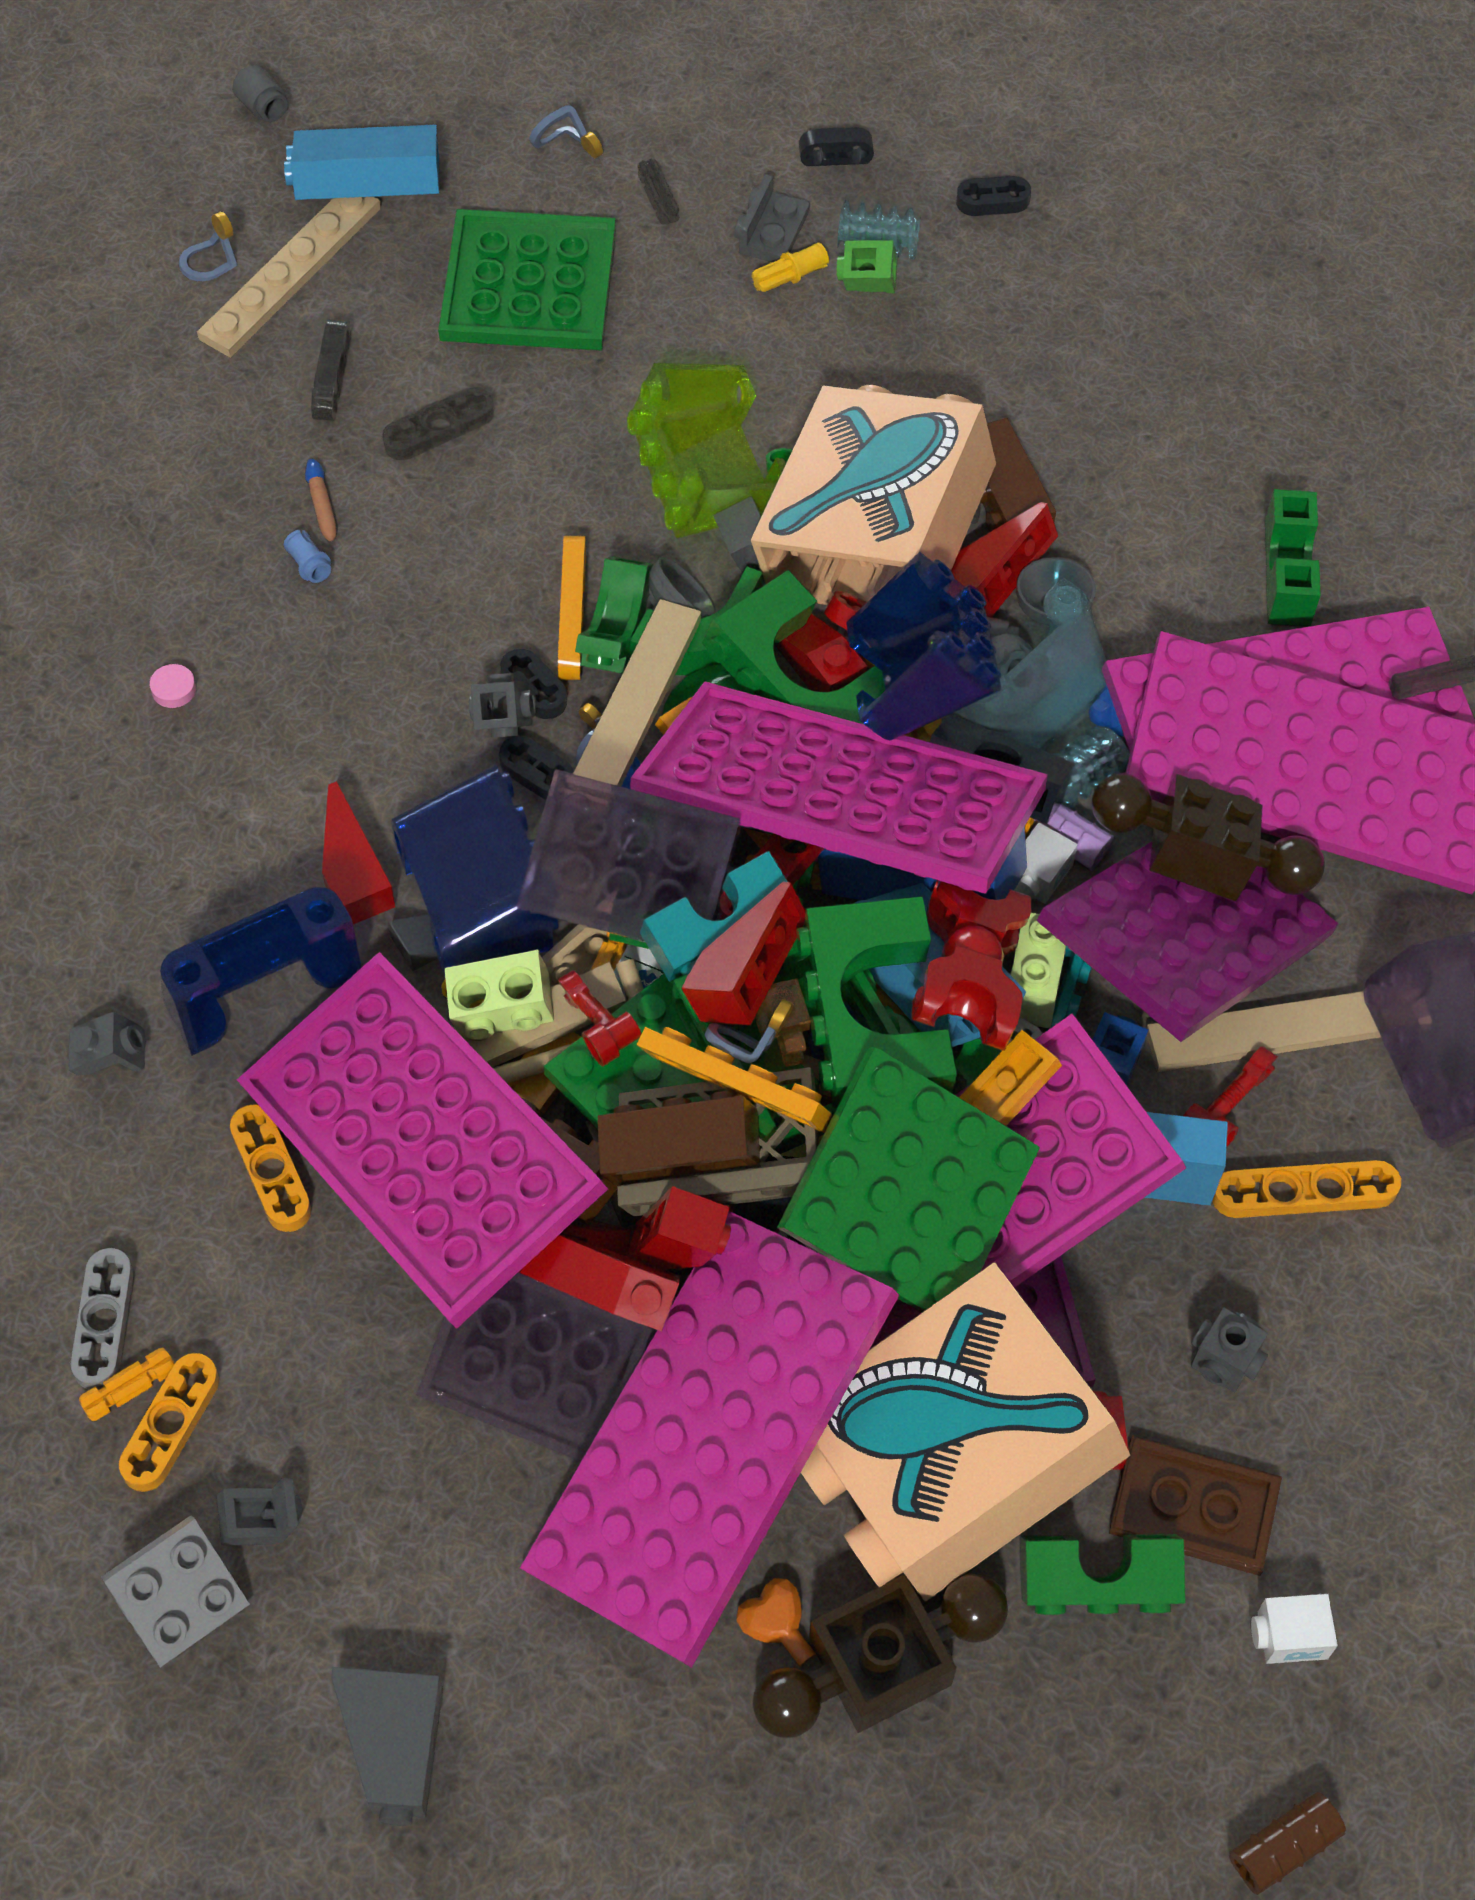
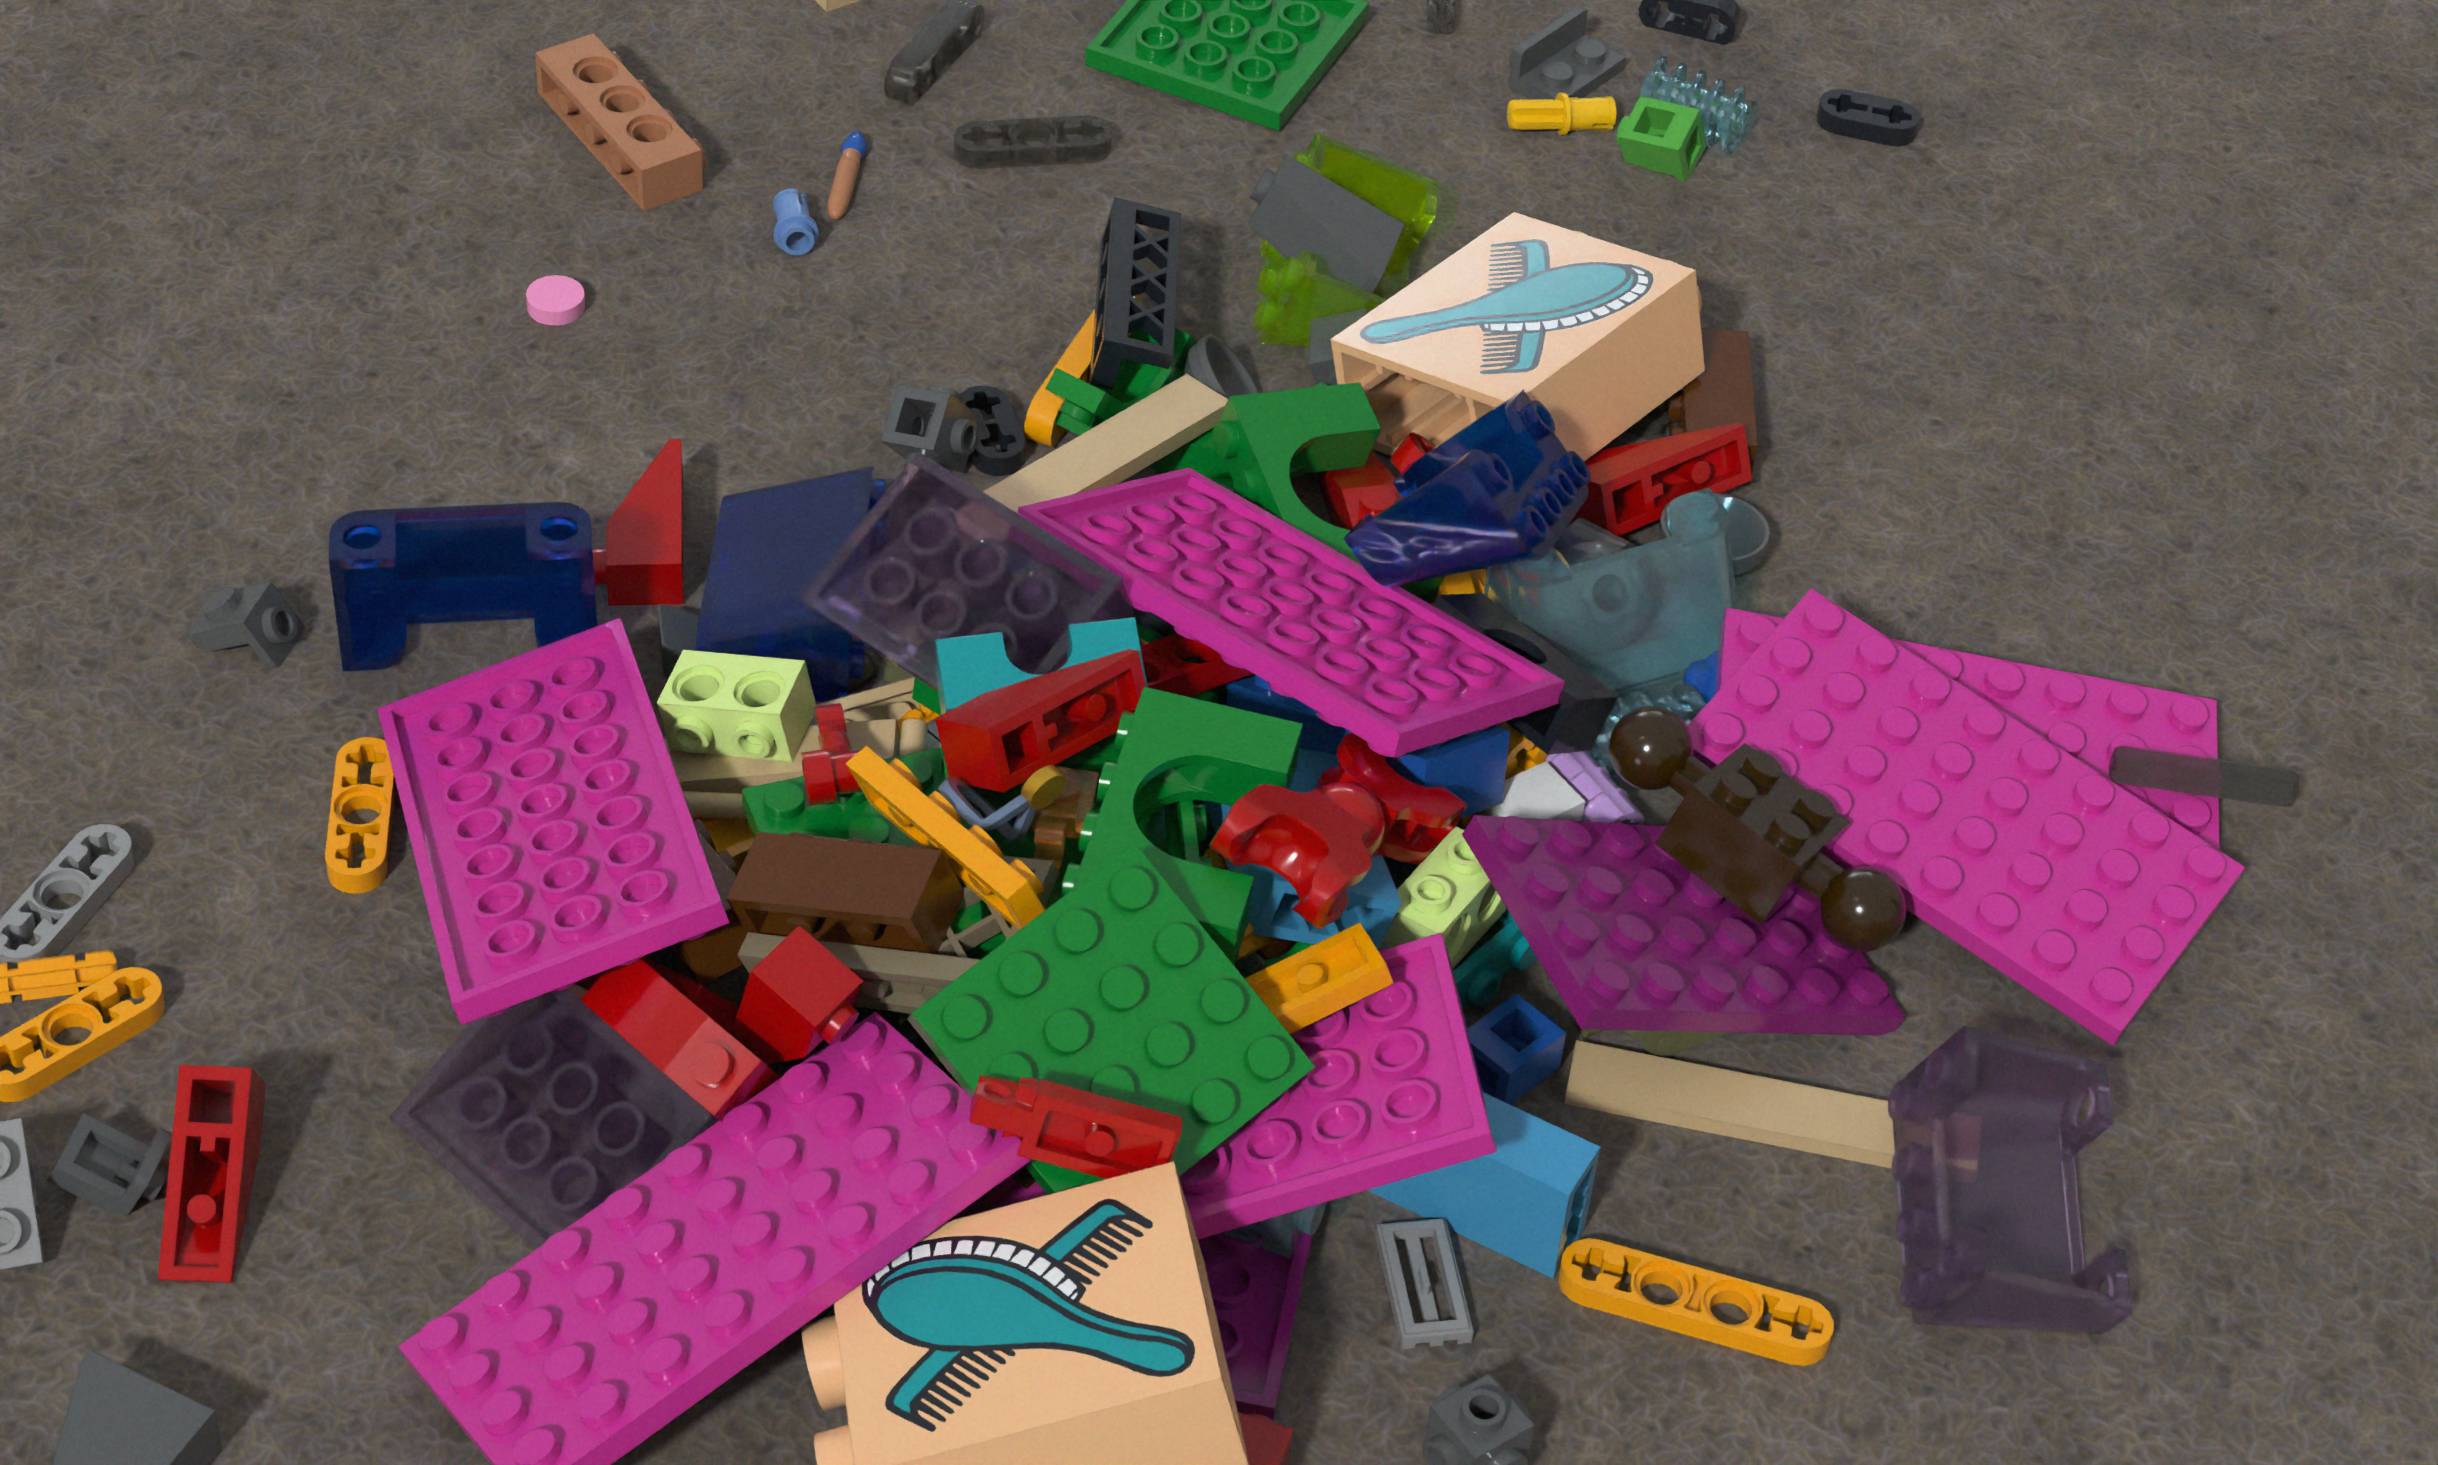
camera: 20 degrees right, 15 degrees down
red brick [1183,1046,1278,1147] -> none
green arch [1265,489,1321,627] -> none
none -> red slope [158,1065,266,1283]
none -> nougat brick [535,33,707,211]
none -> red hinge [969,1075,1182,1179]
none -> black fence [1089,197,1181,390]
none -> dark grey slope [1249,155,1404,313]
none -> light grey tile [1375,1218,1473,1349]

